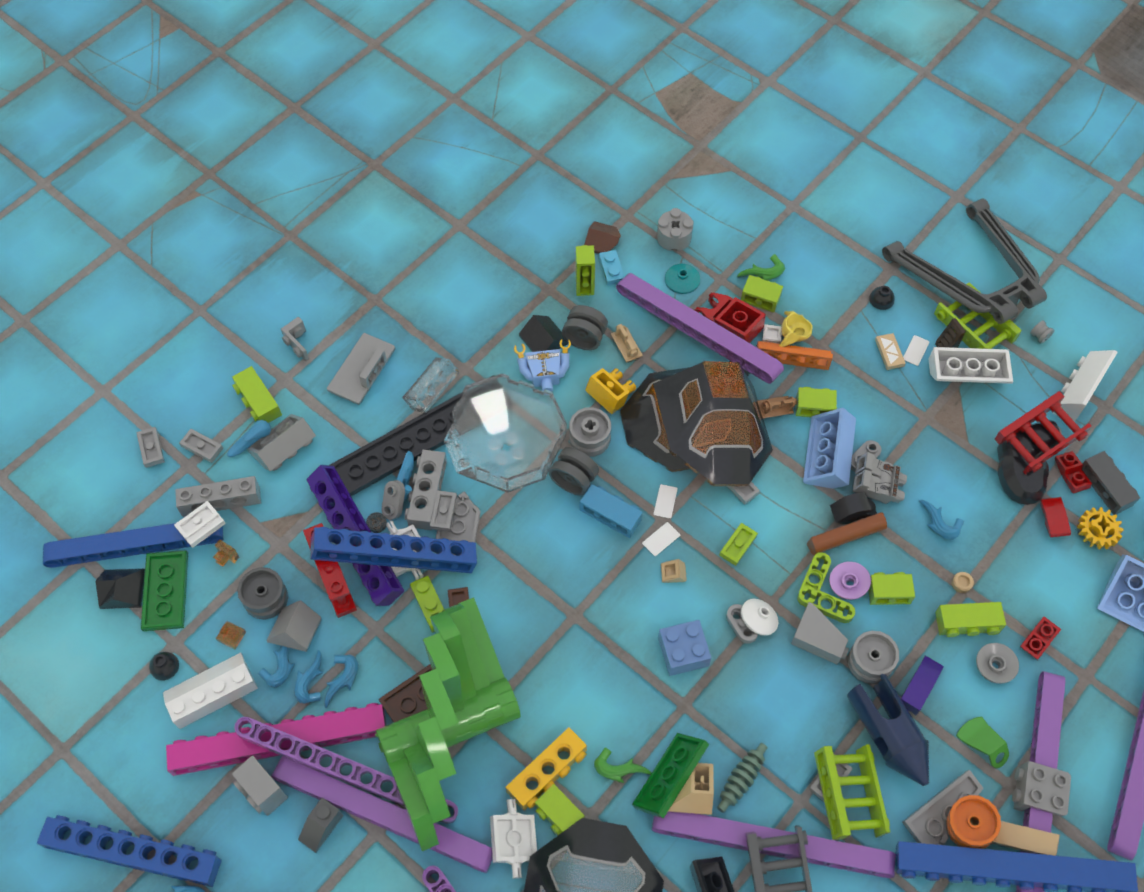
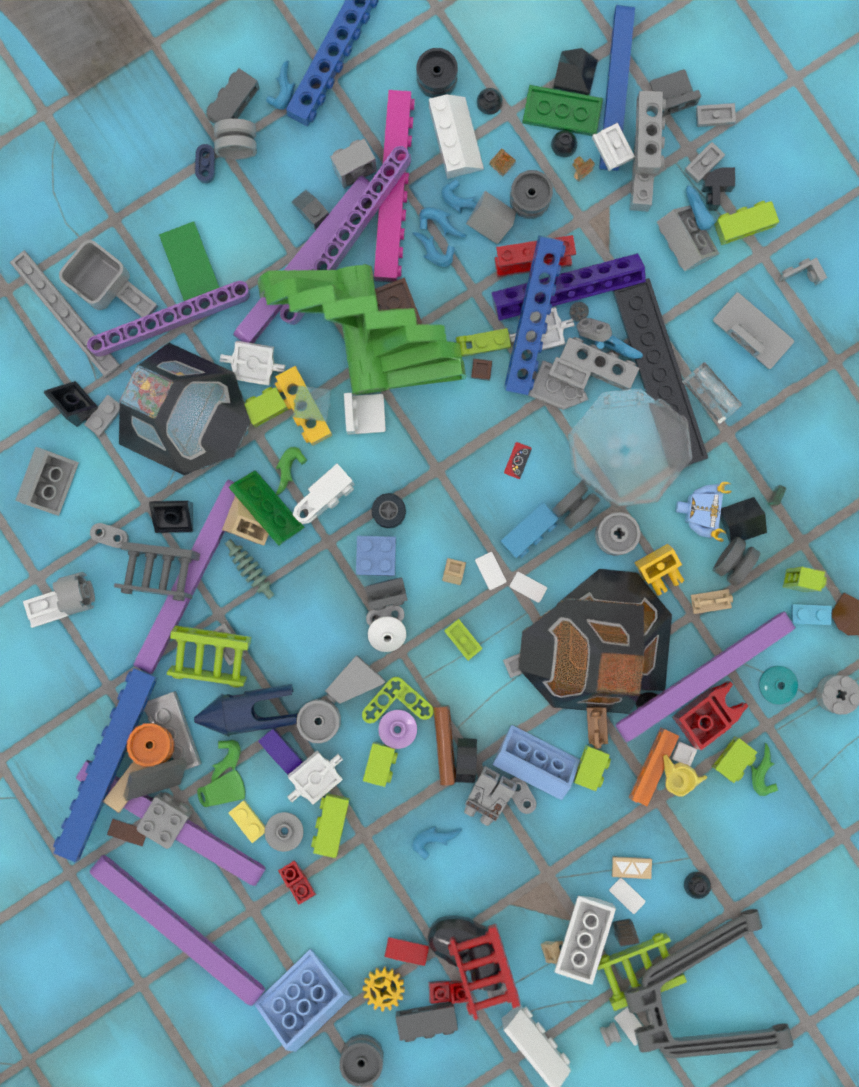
camera: 110 degrees right, 25 degrees up
tan tile [952,572,974,593] -> none
none -> reddish brown sticker [107,819,146,847]
none -> dark grey tile [123,757,187,801]
none -> bright green piece [211,740,241,782]
none -> light yellow plate [229,800,265,843]
none -> white plate [287,750,343,804]
none -> clear light blue piece [293,386,331,422]
none -> white brick [293,464,355,524]
none -> white bracket [344,393,386,435]
none -> dark grey bracket [365,577,408,611]
none -> black wheel [371,493,406,529]
none -> black wheel [416,48,458,98]
none -> sticker [504,442,532,479]
none -> tan tile [541,941,563,964]
none -> black brick [551,130,577,157]
none -> white sticker [614,1007,642,1046]
none -> light grey brick [635,91,666,174]
none -> dark grey bracket [650,69,701,117]
none -> black brick [701,167,735,211]
none -> clear green tile [768,485,786,506]

